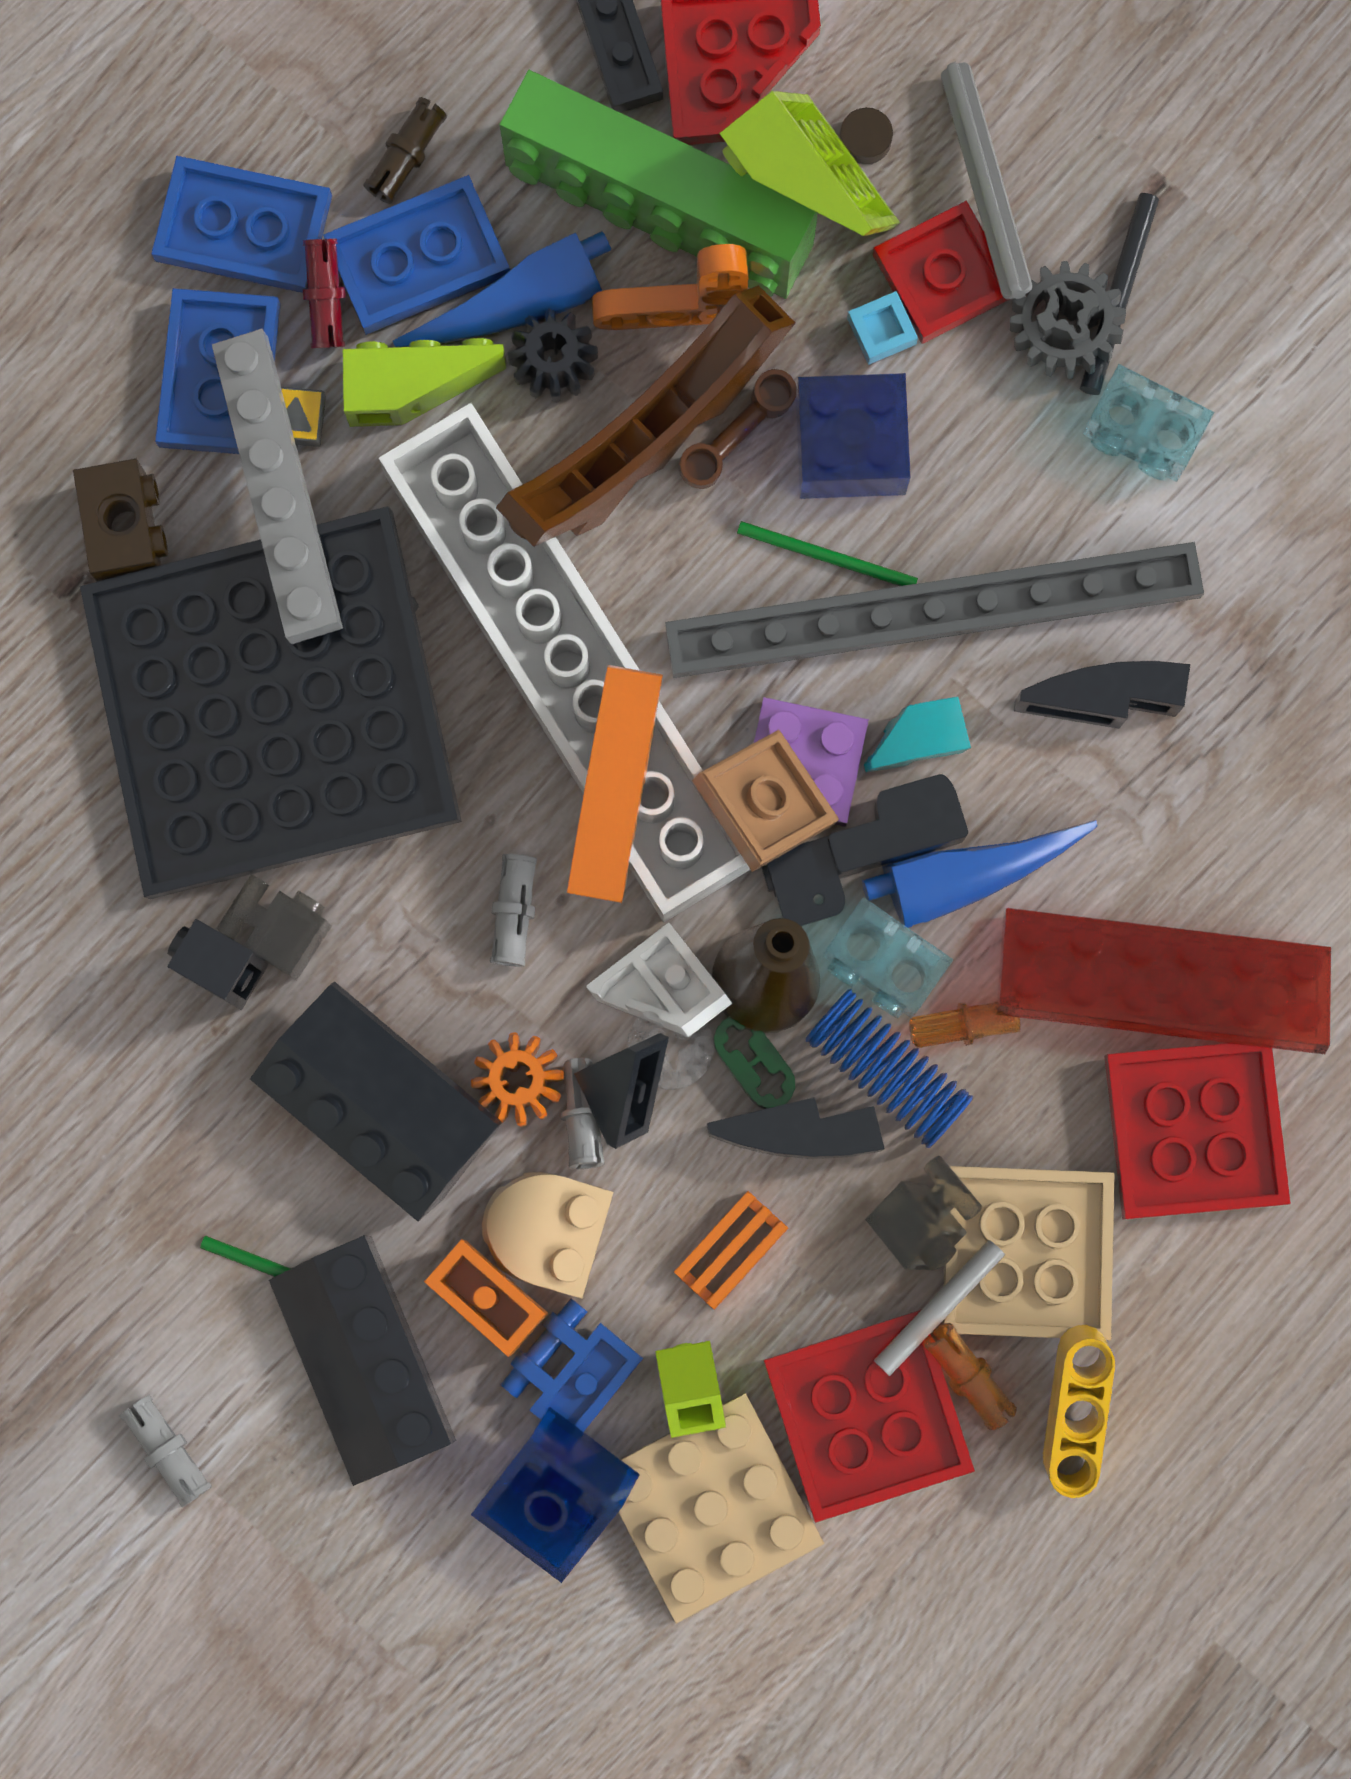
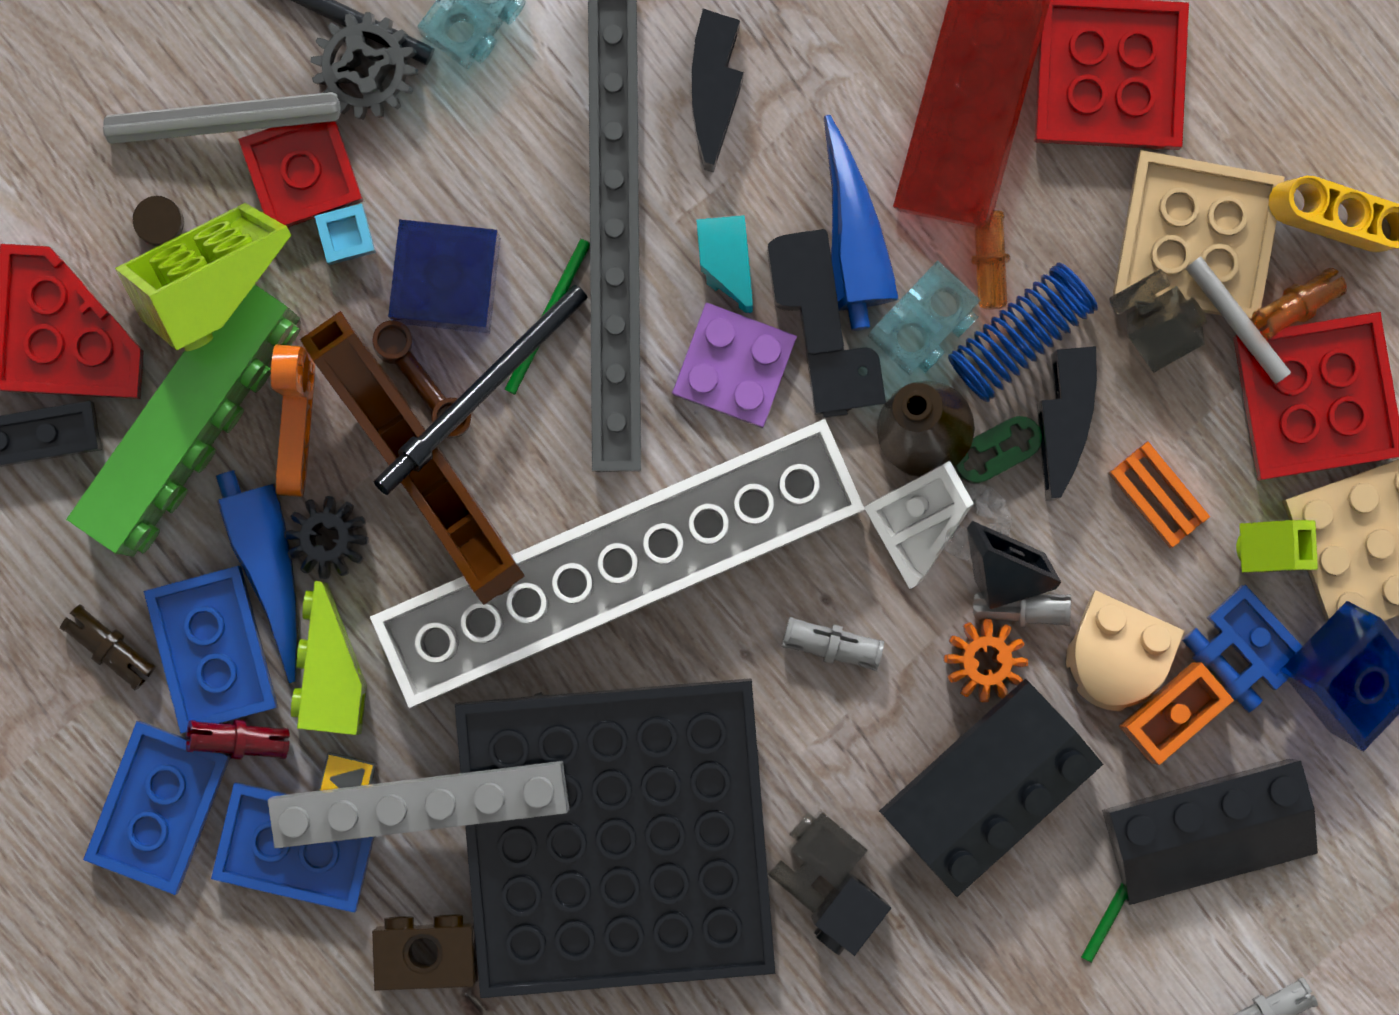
camera: 85 degrees left, 5 degrees up
orange slope [567,665,663,903] -> none
medium nougat tile [692,730,839,872] -> none
none -> black bar [374,285,588,495]

